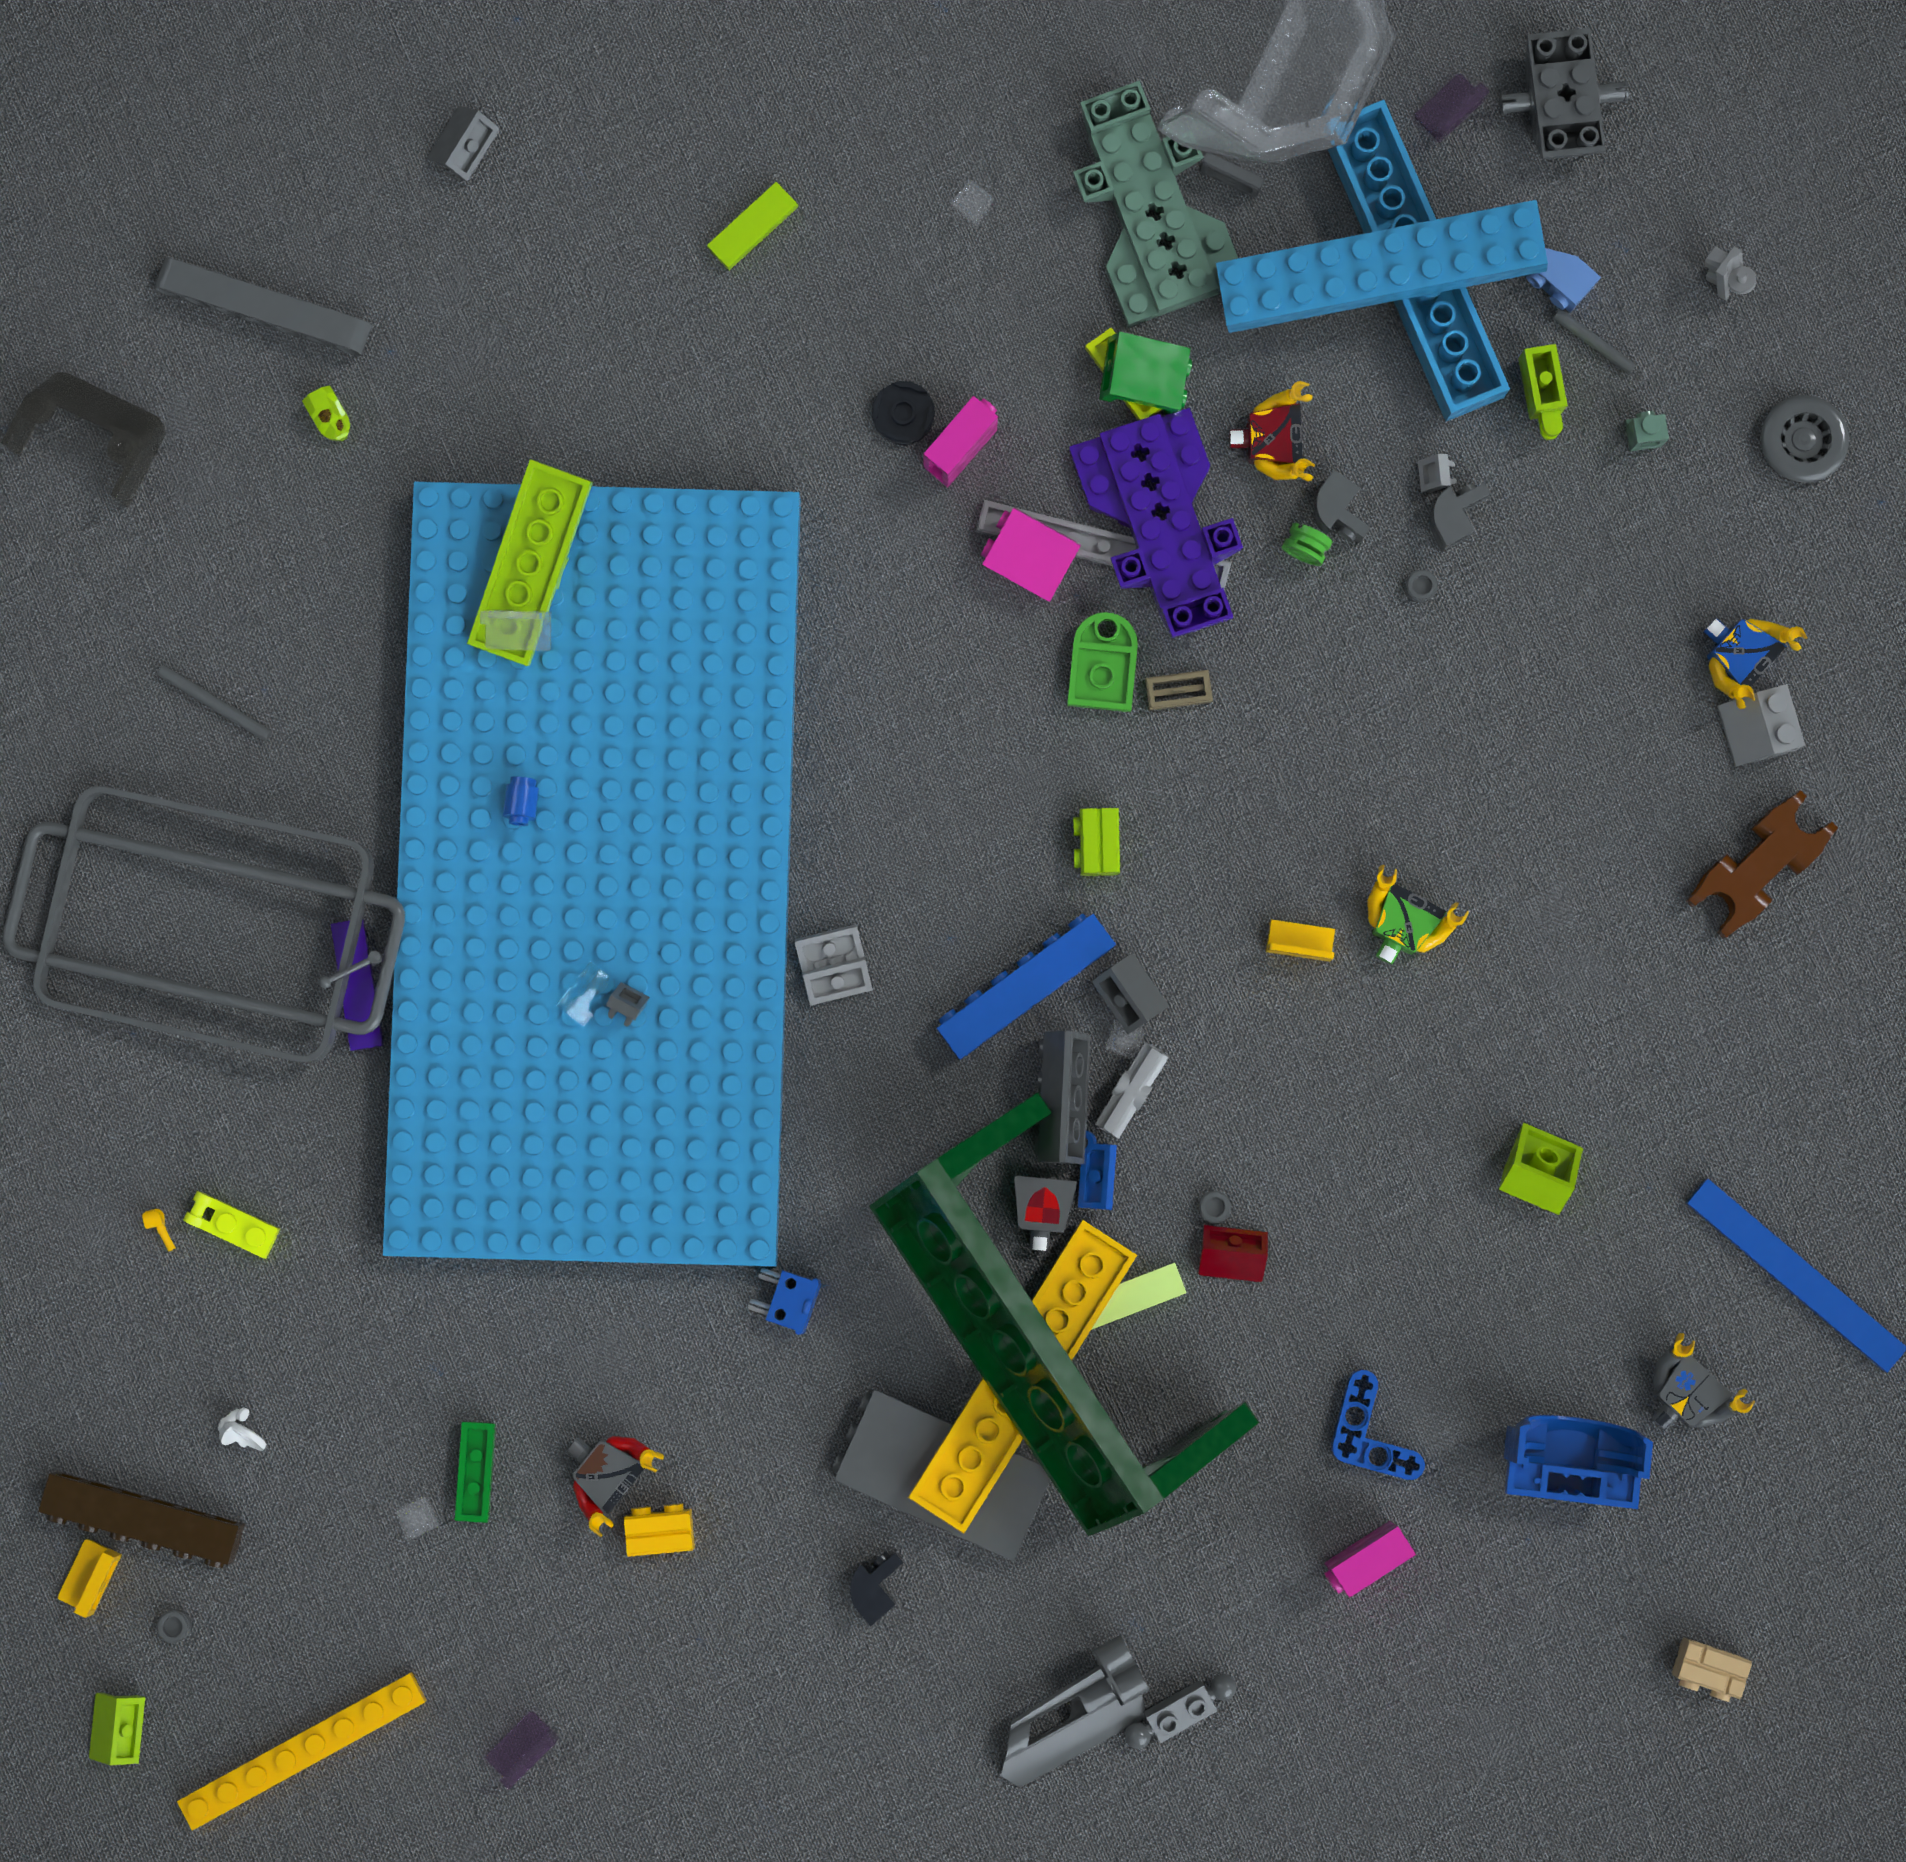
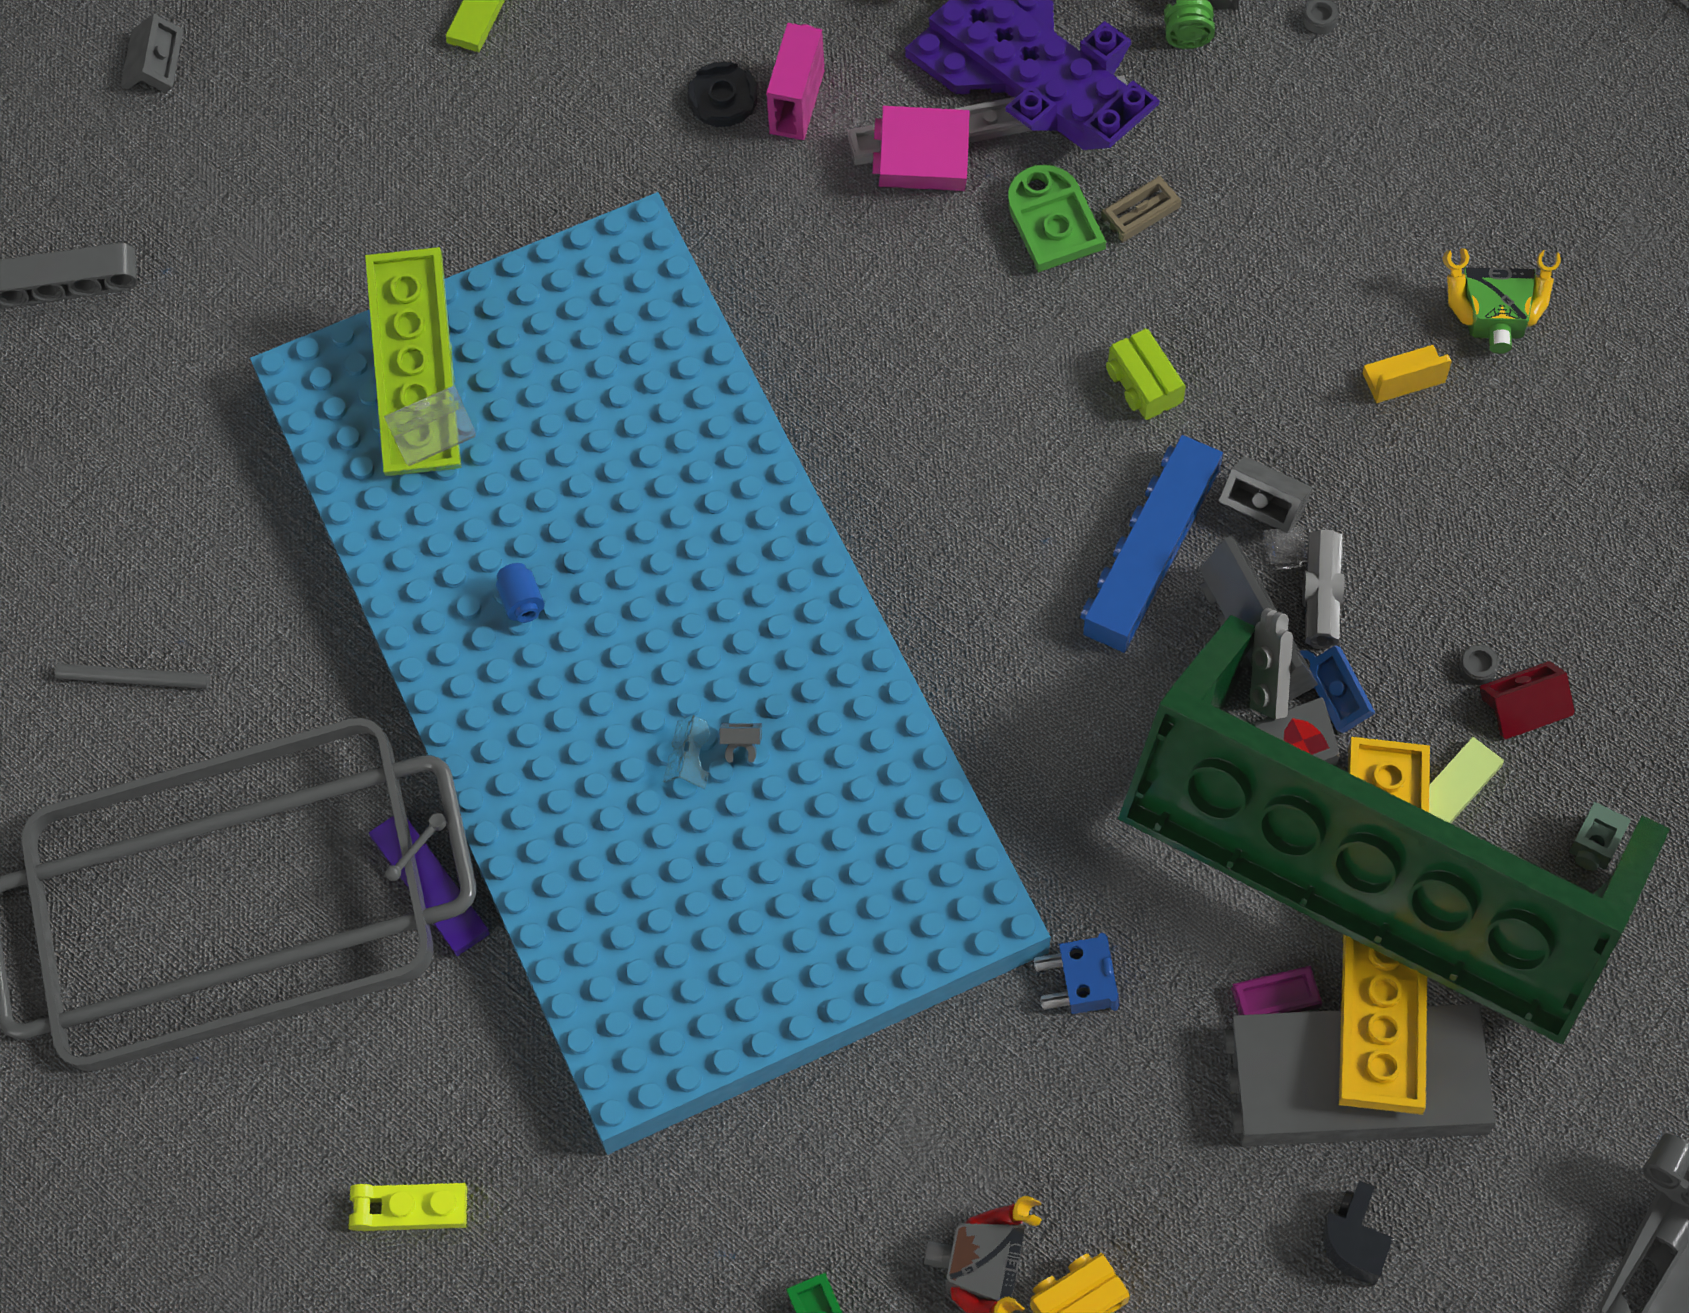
camera: 20 degrees left, 20 degrees down
yellow hand [142,1209,176,1252] -> none
lime rock [302,385,350,441] -> none
light grey slope [794,924,873,1006] -> none
none -> magenta tile [1231,966,1322,1015]
none -> light grey hinge [1250,608,1293,719]
none -> sand green brick [1569,802,1631,871]

